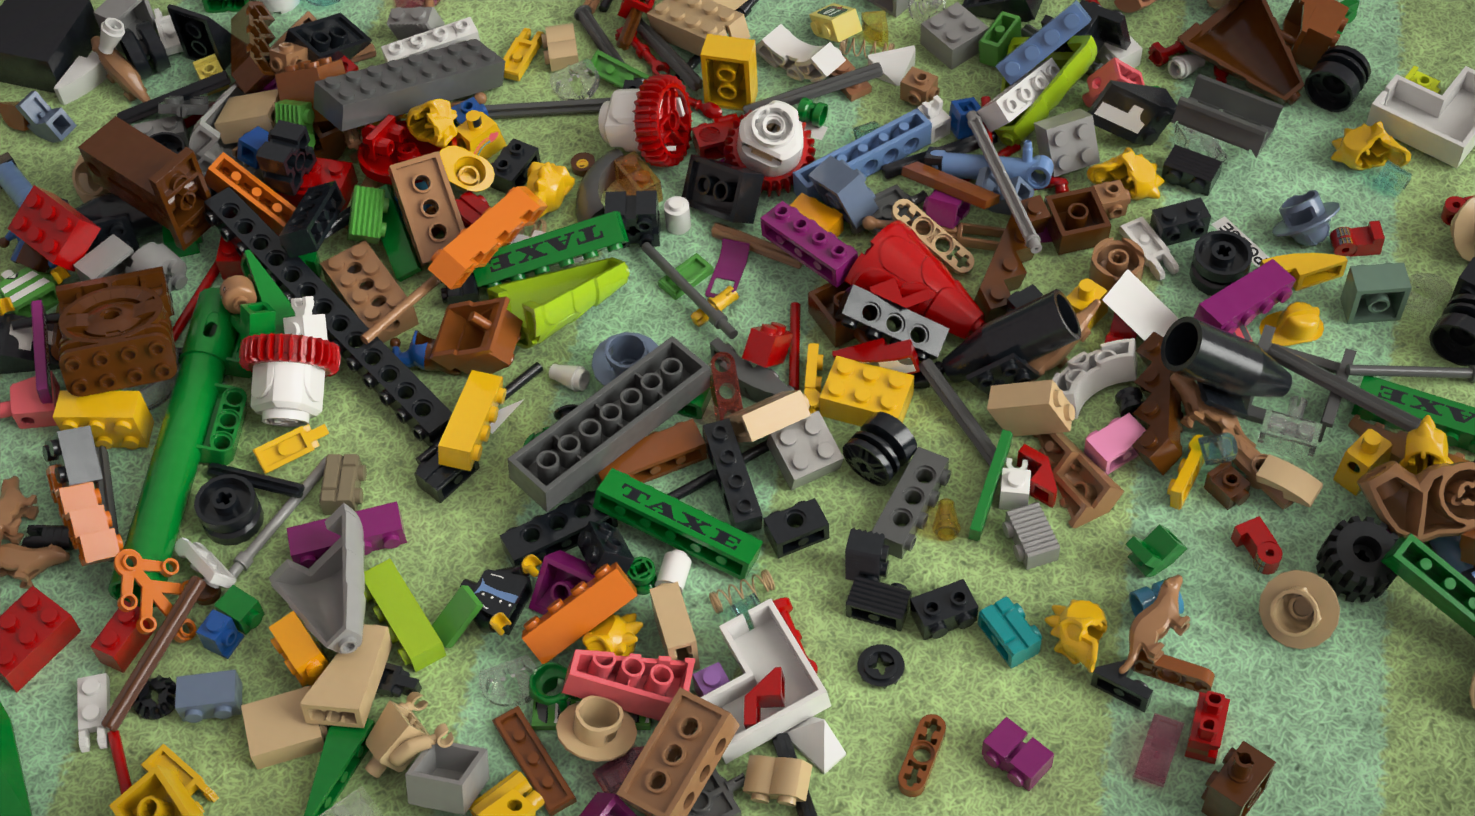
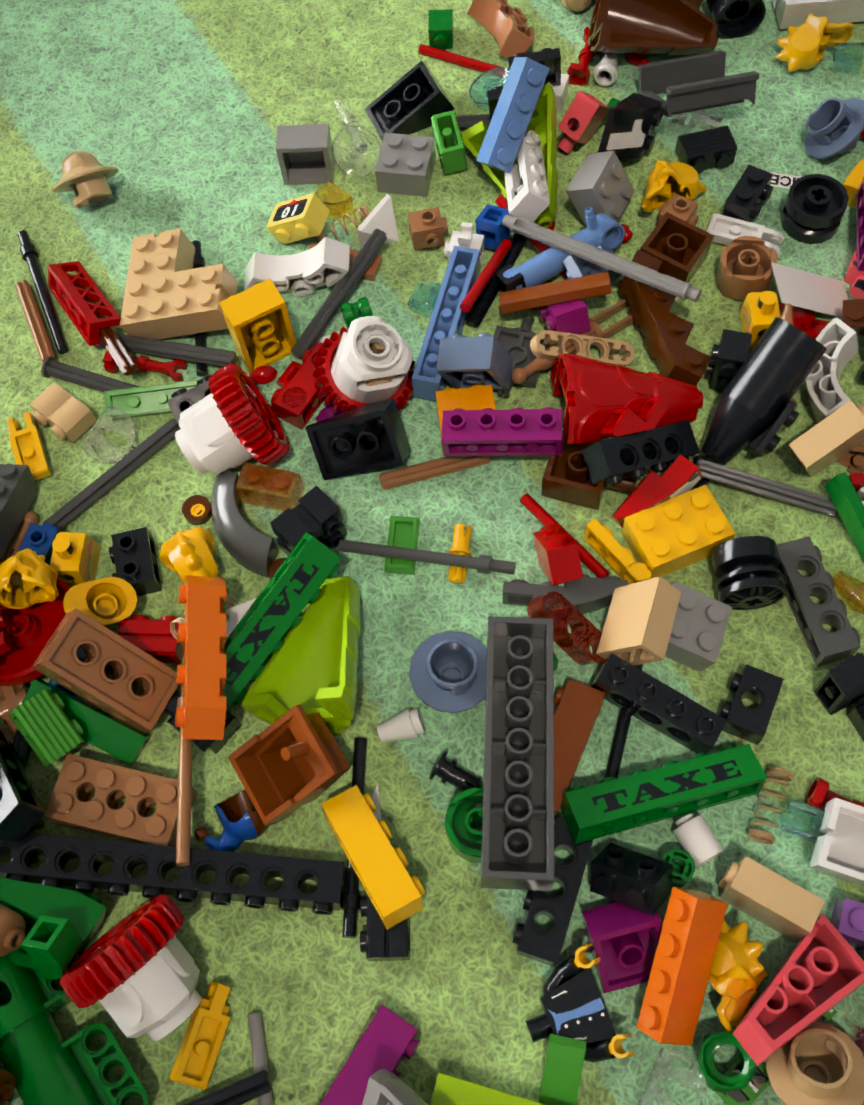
camera: 40 degrees left, 10 degrees up
white brick [283,296,328,340] -> none
dark tan brick [319,454,367,515] -> none
white brick [664,196,691,235] -> none
magenta piece [705,238,750,298] -> none
none -> red bar [460,239,512,312]

